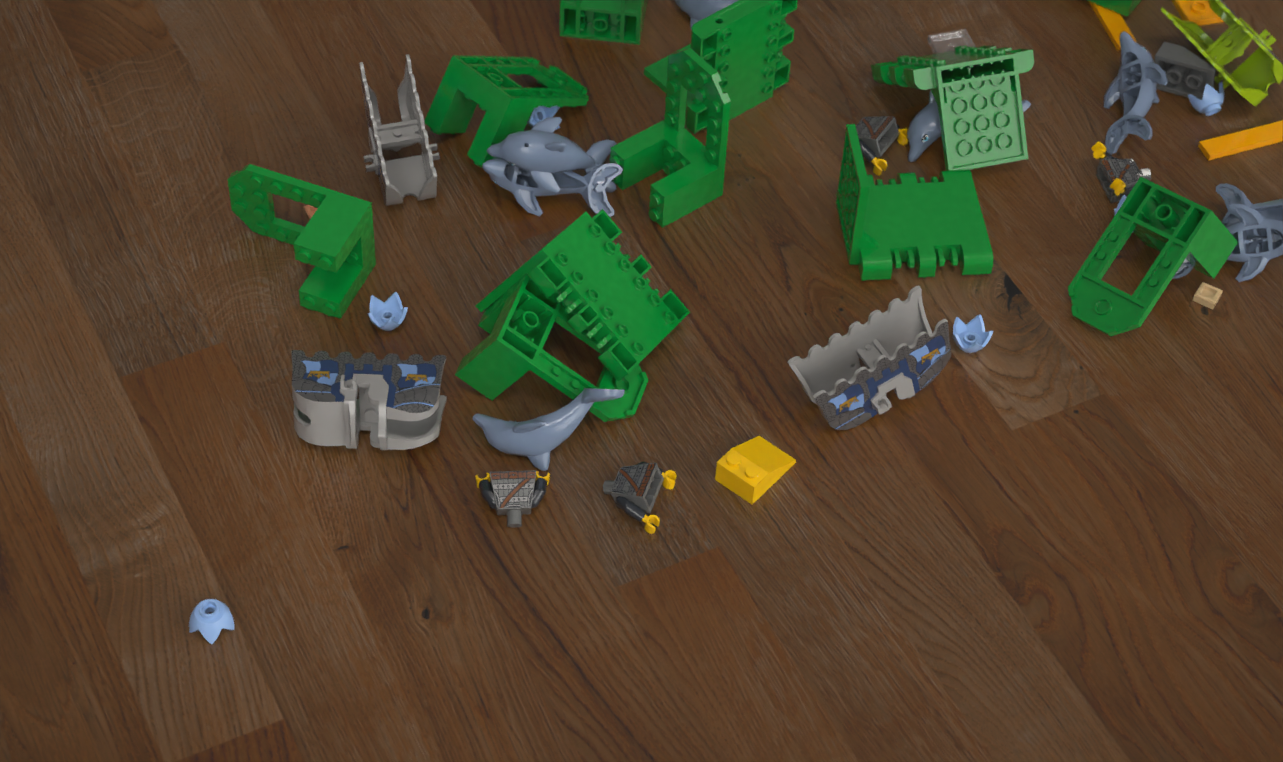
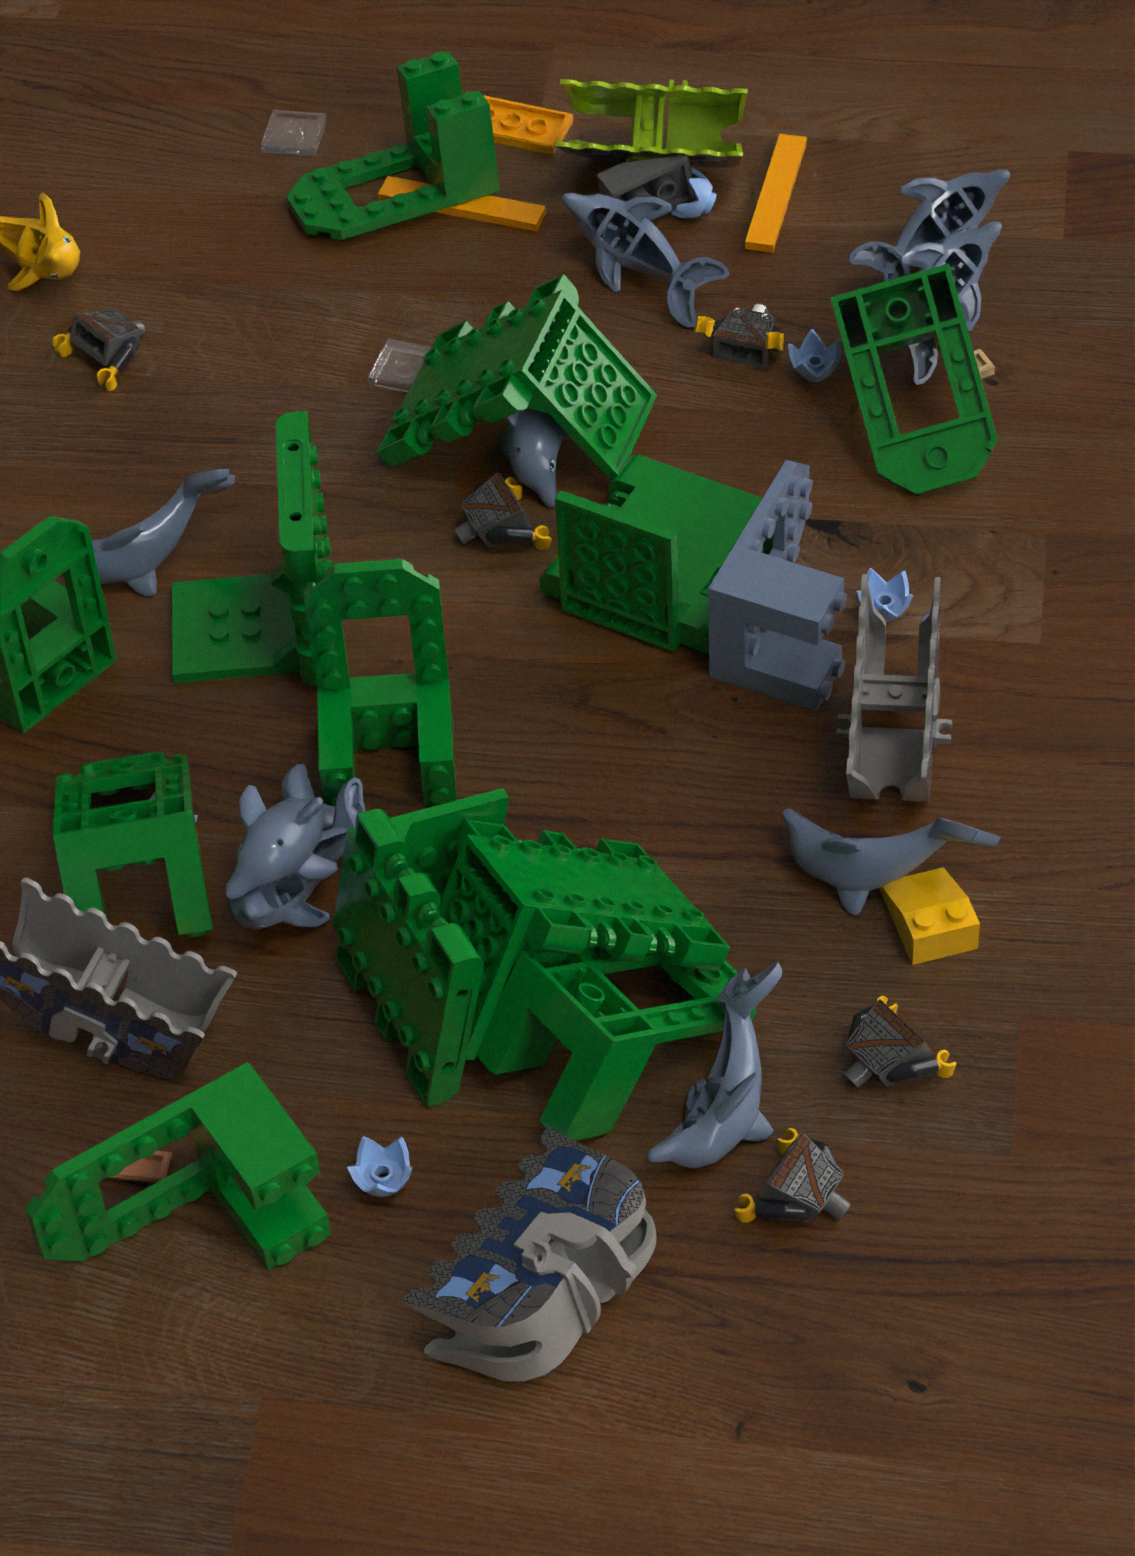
camera: 50 degrees left, 0 degrees up
none -> green bracket [332,788,509,1108]
none -> sand blue bracket [708,460,847,711]
none -> sand blue animal [781,809,1001,916]

